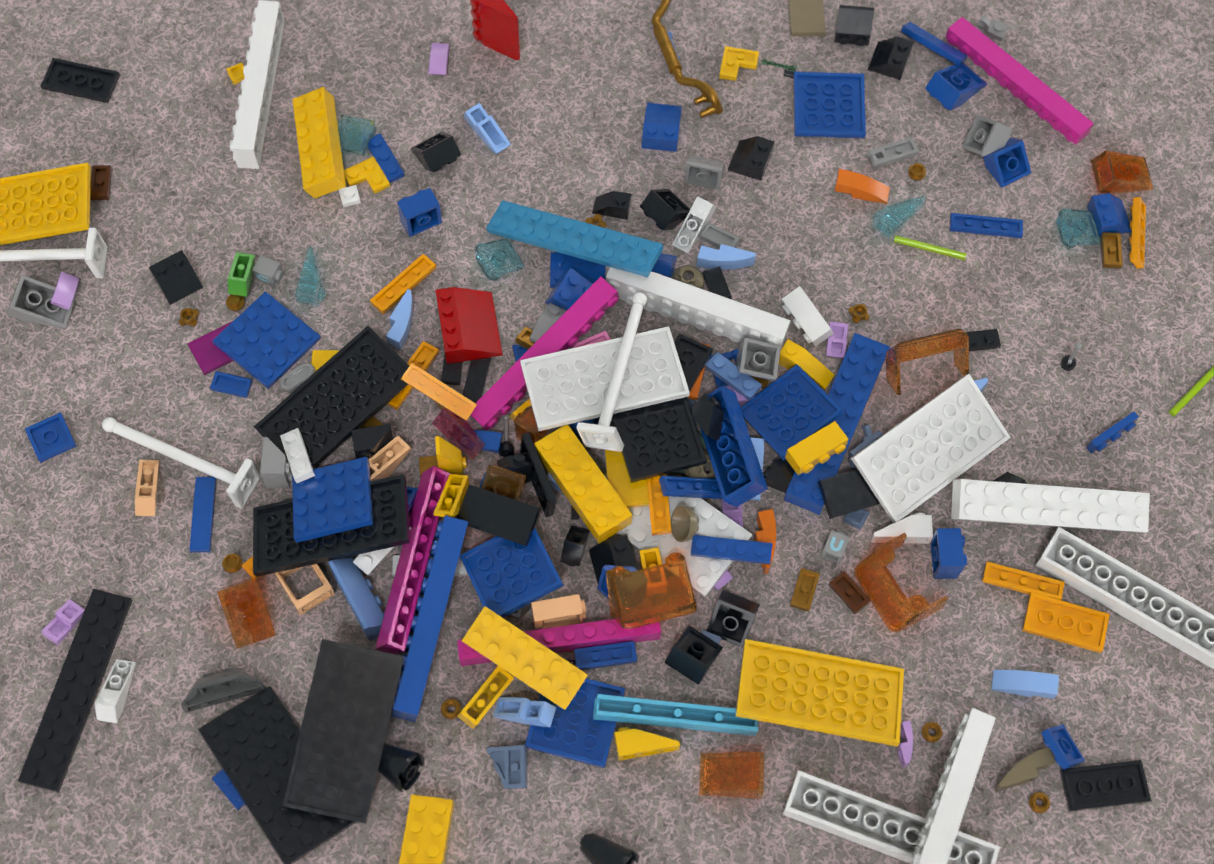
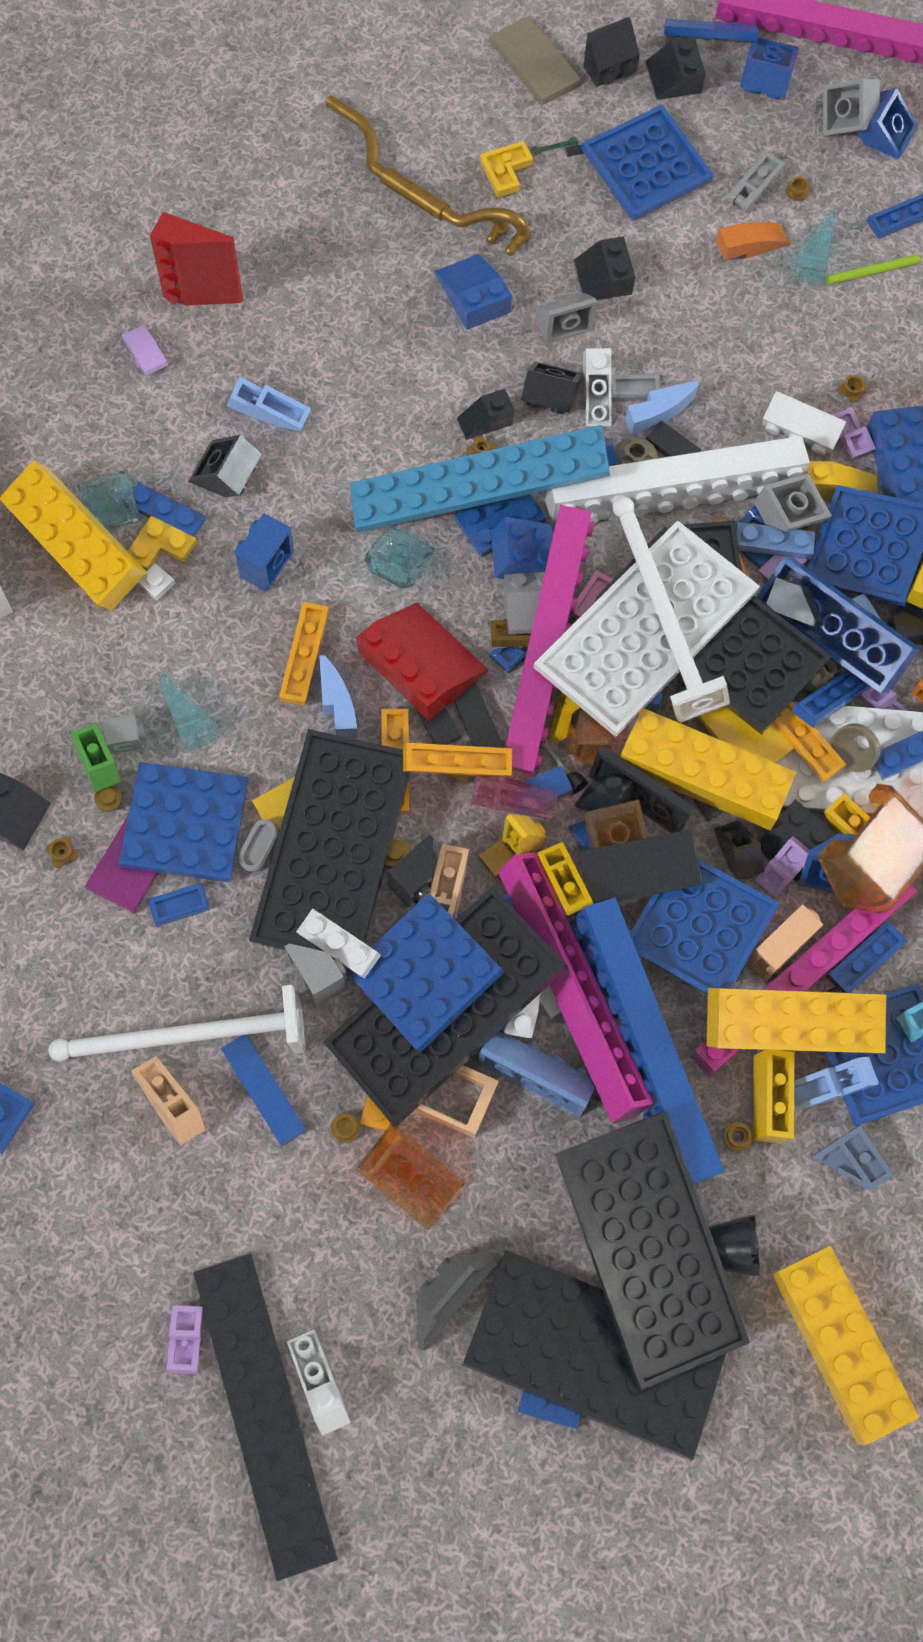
camera: 35 degrees left, 5 degrees up
none -> lavender slope [755,836,809,898]

